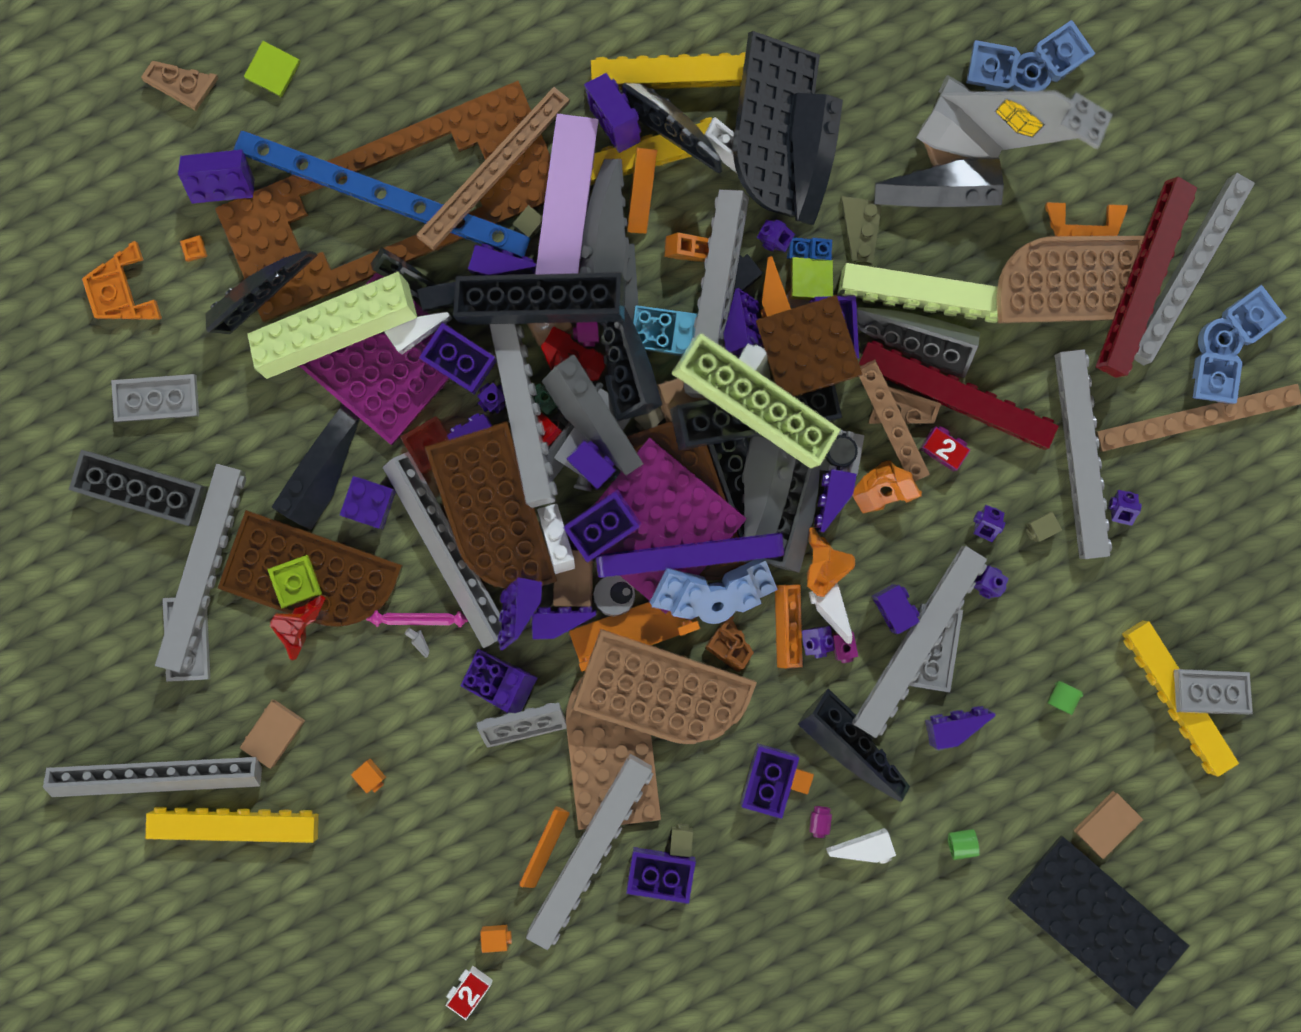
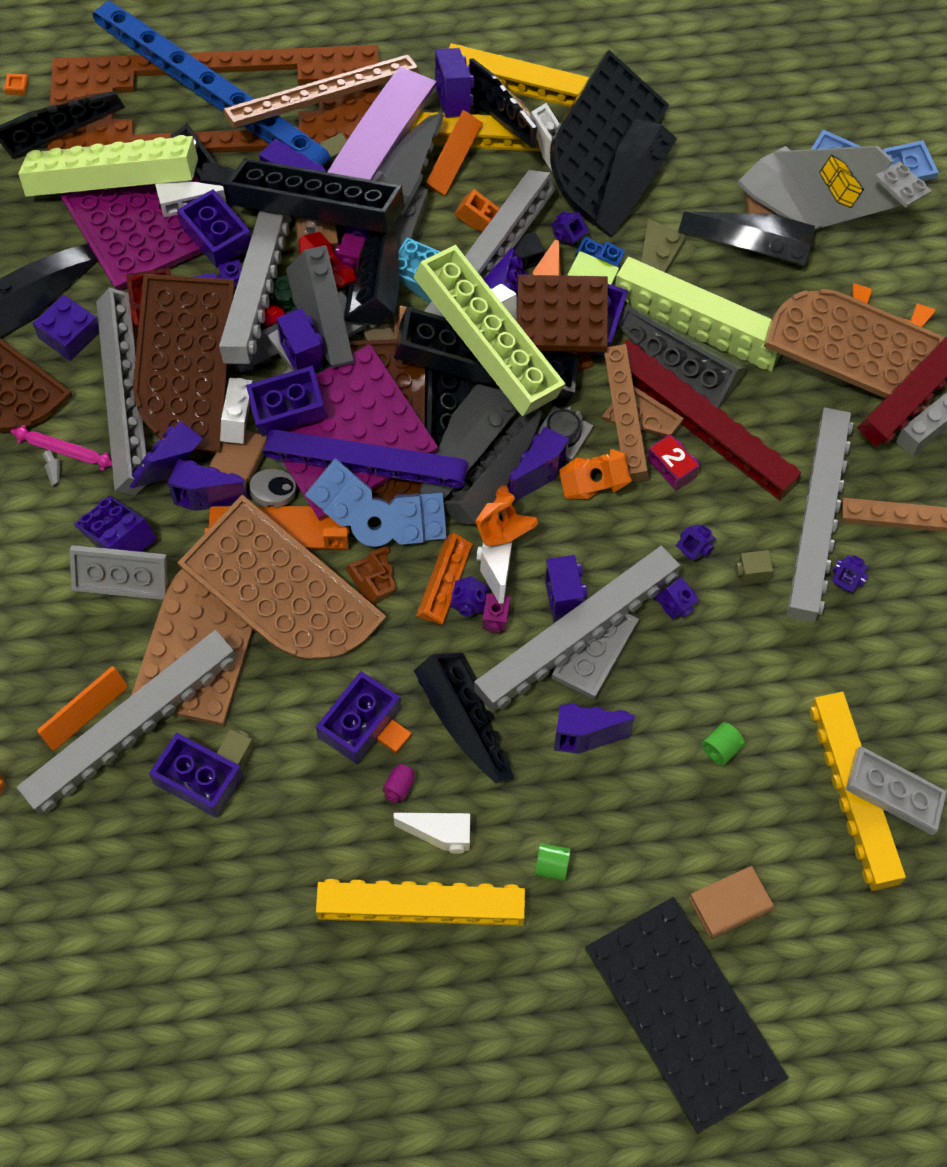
camera: 20 degrees right, 25 degrees down
dark purple brick [178,150,255,204] -> none
none -> yellow brick [316,879,525,926]

